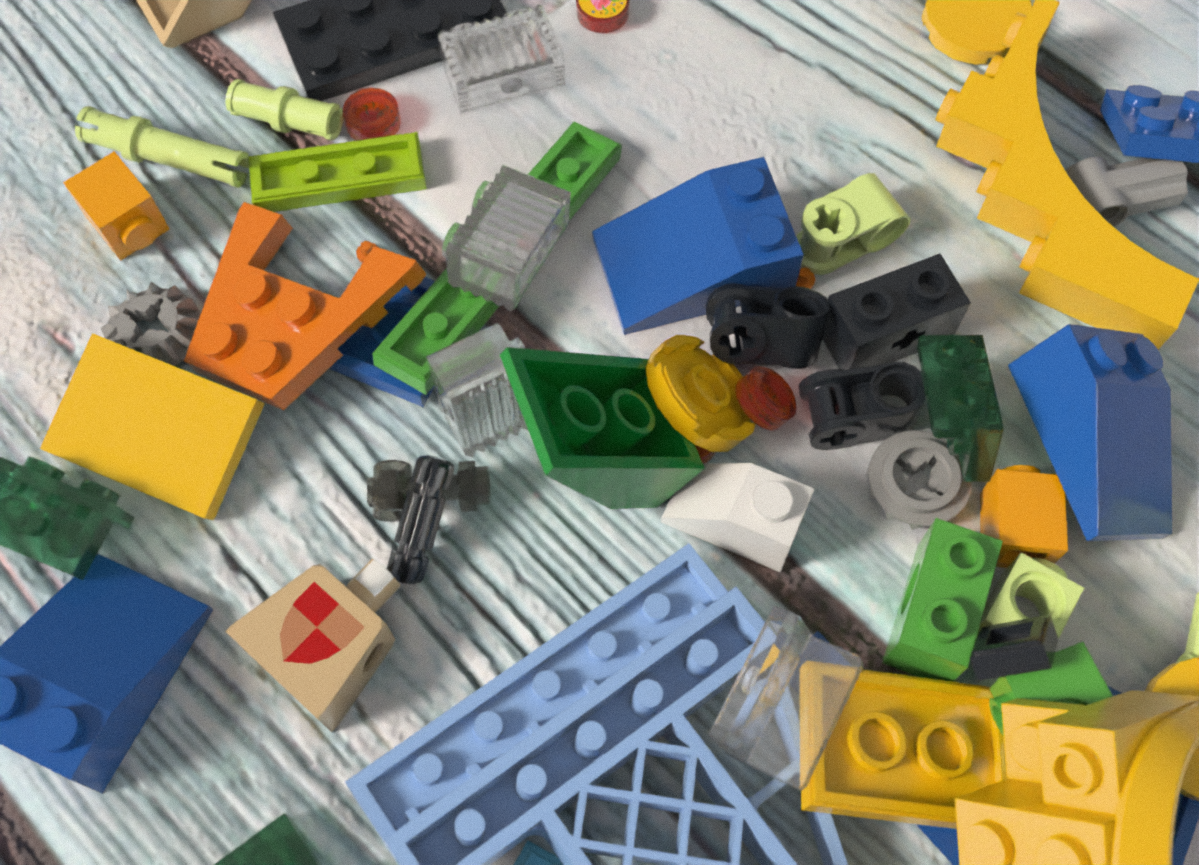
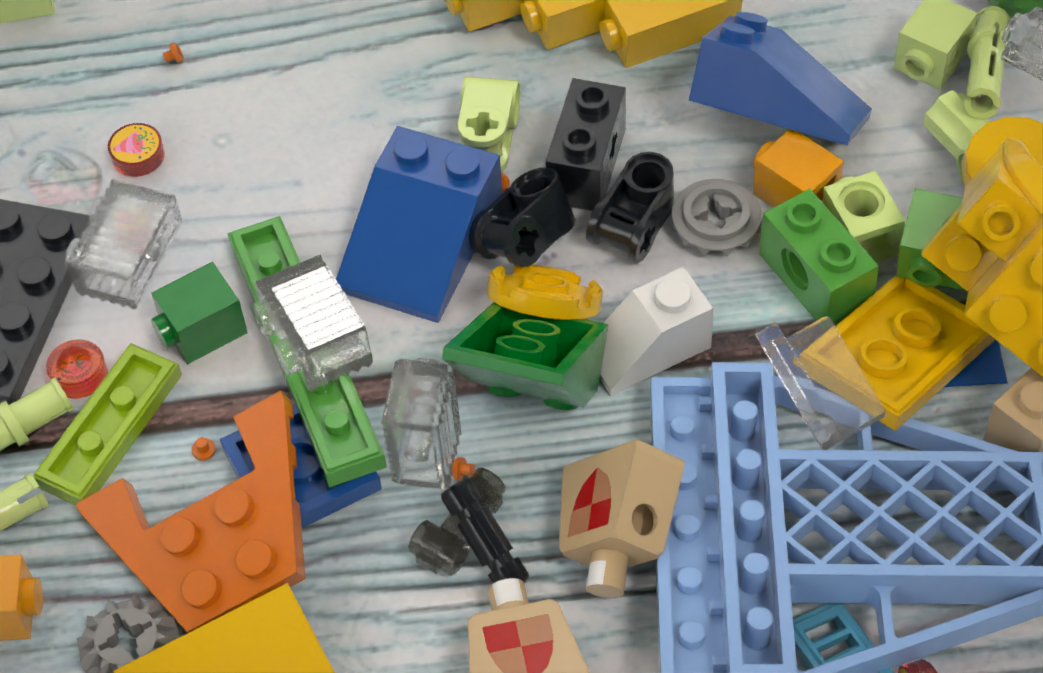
camera: 50 degrees left, 10 degrees down
clear red tile [735,366,797,431] -> none
clear green bracket [917,334,1004,482] -> none
black tile [970,615,1058,681] -> none
none -> green brick [151,261,248,365]
none -> orange piece [452,457,475,481]
none -> tan torso [559,439,685,598]

